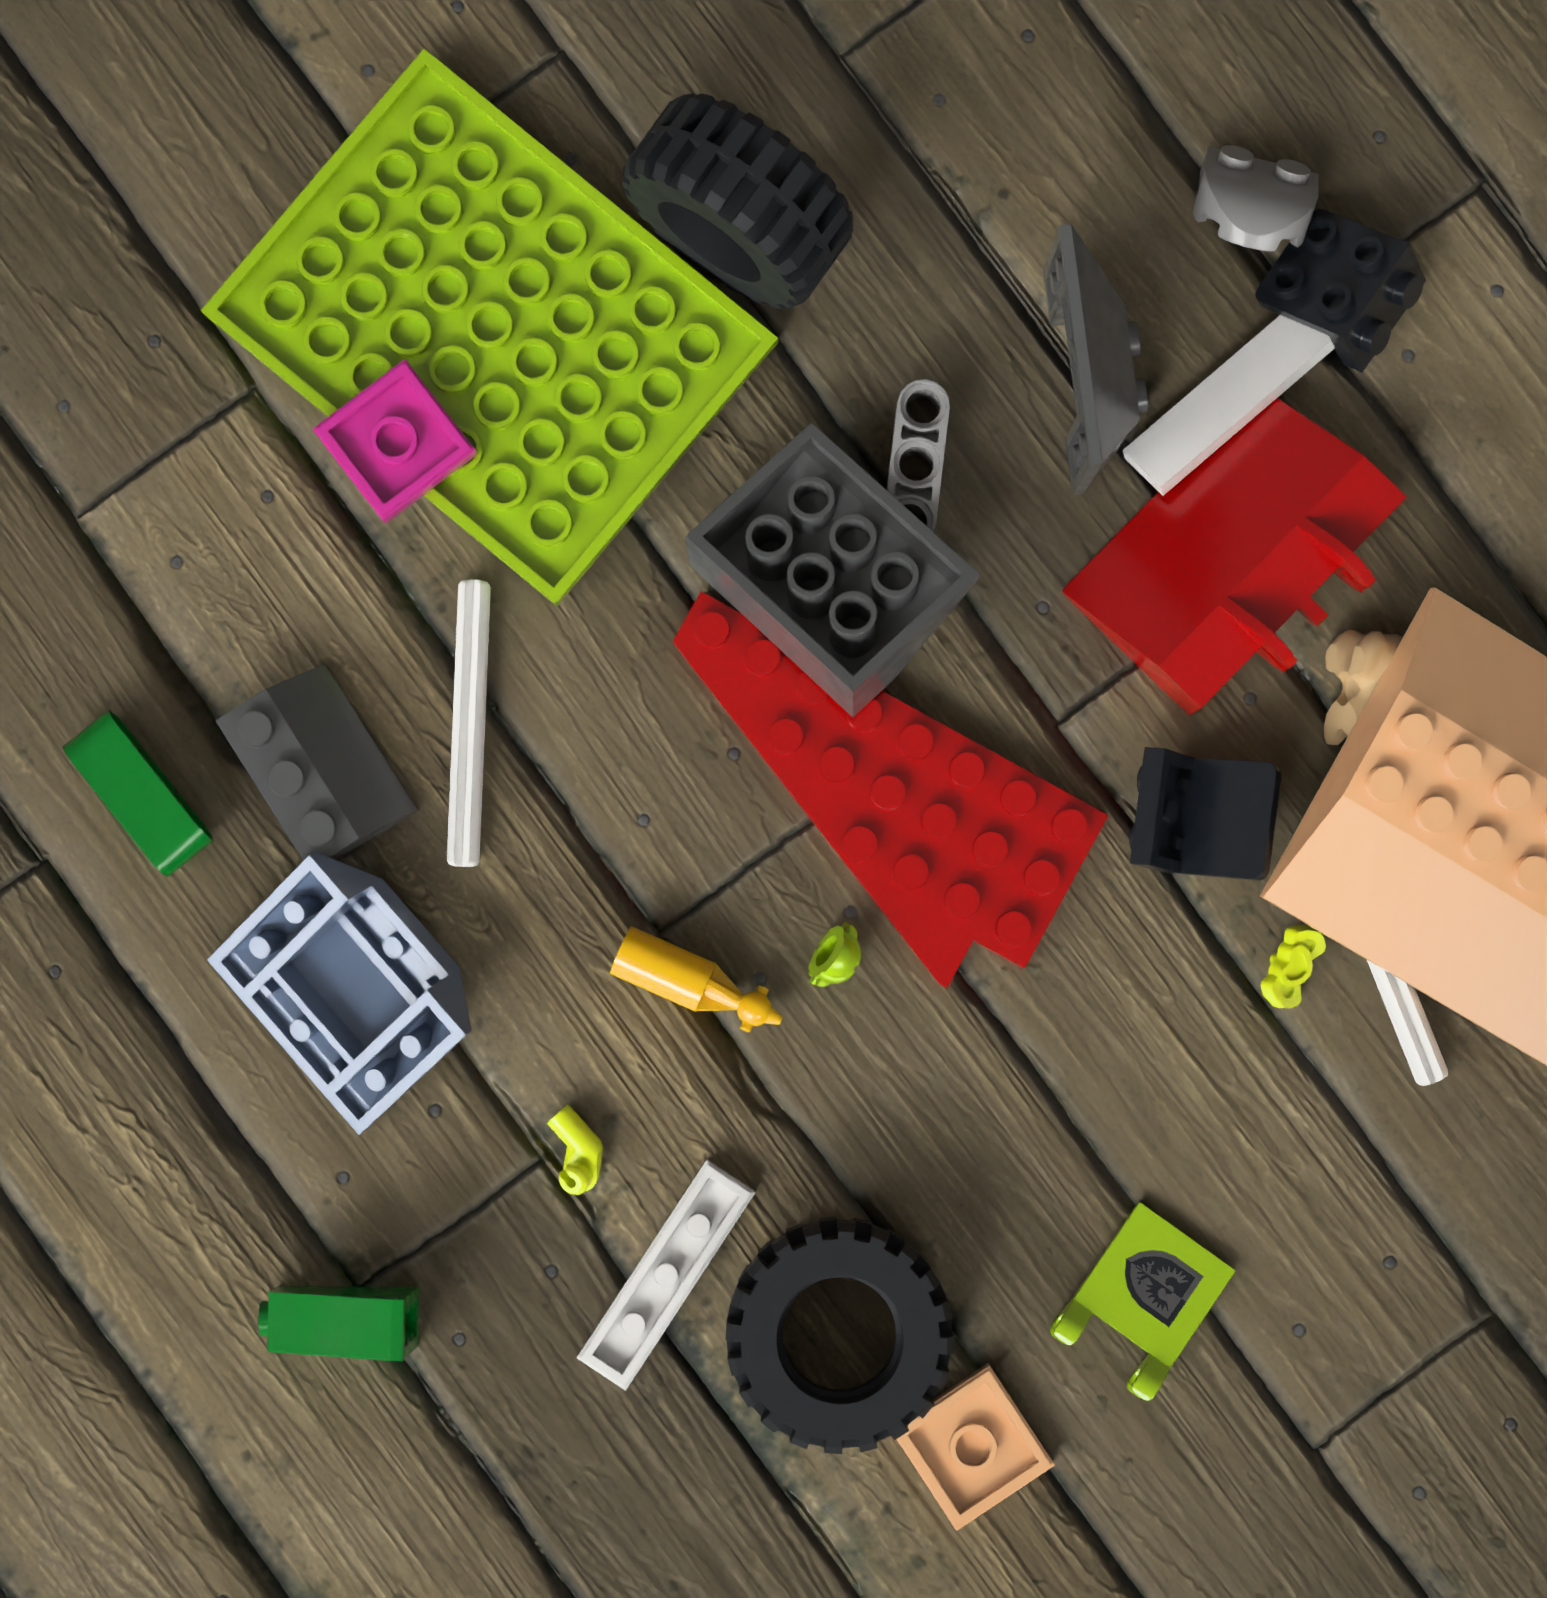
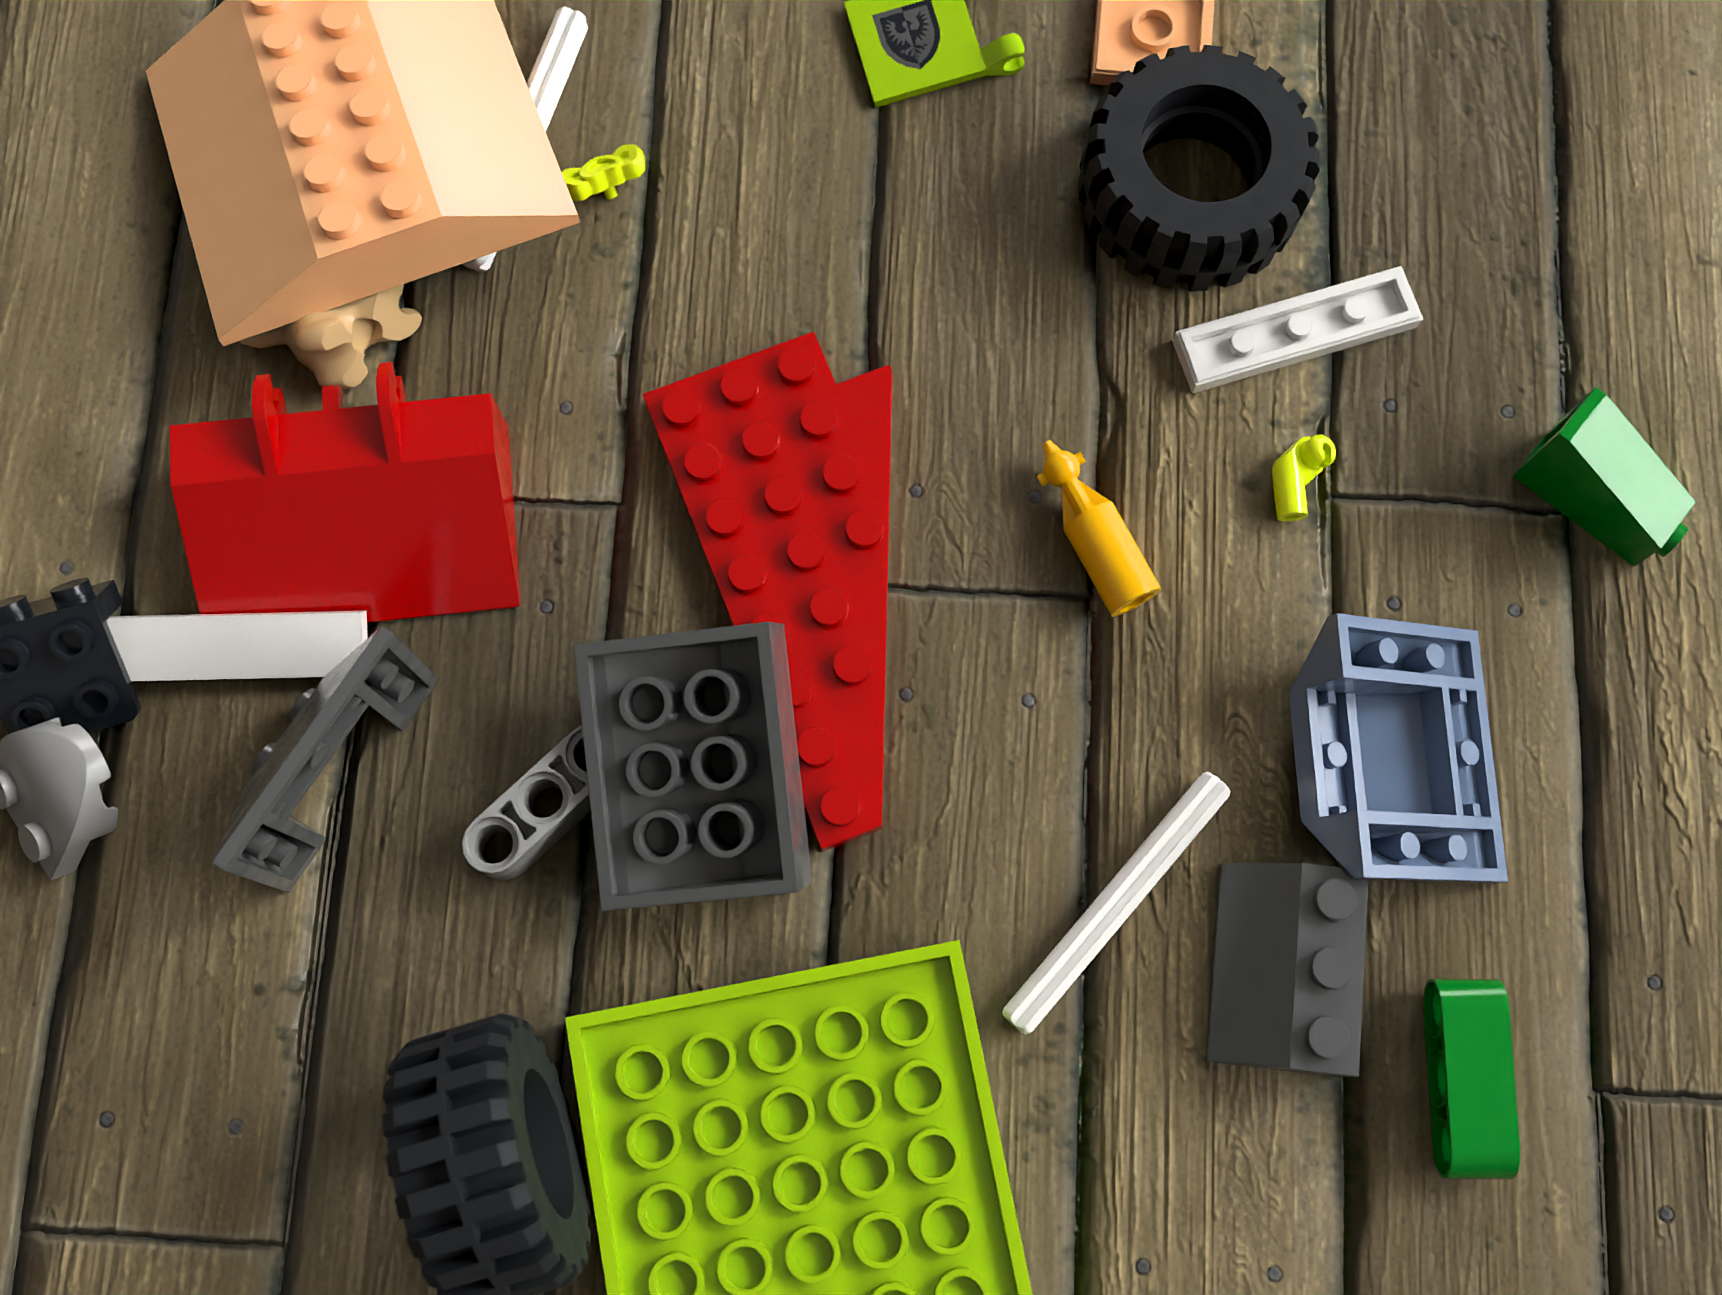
camera: 145 degrees left, 10 degrees down
dark pink tile [312,359,478,524] -> none
lime animal [808,922,862,987] -> none
black bracket [1129,747,1282,881] -> none

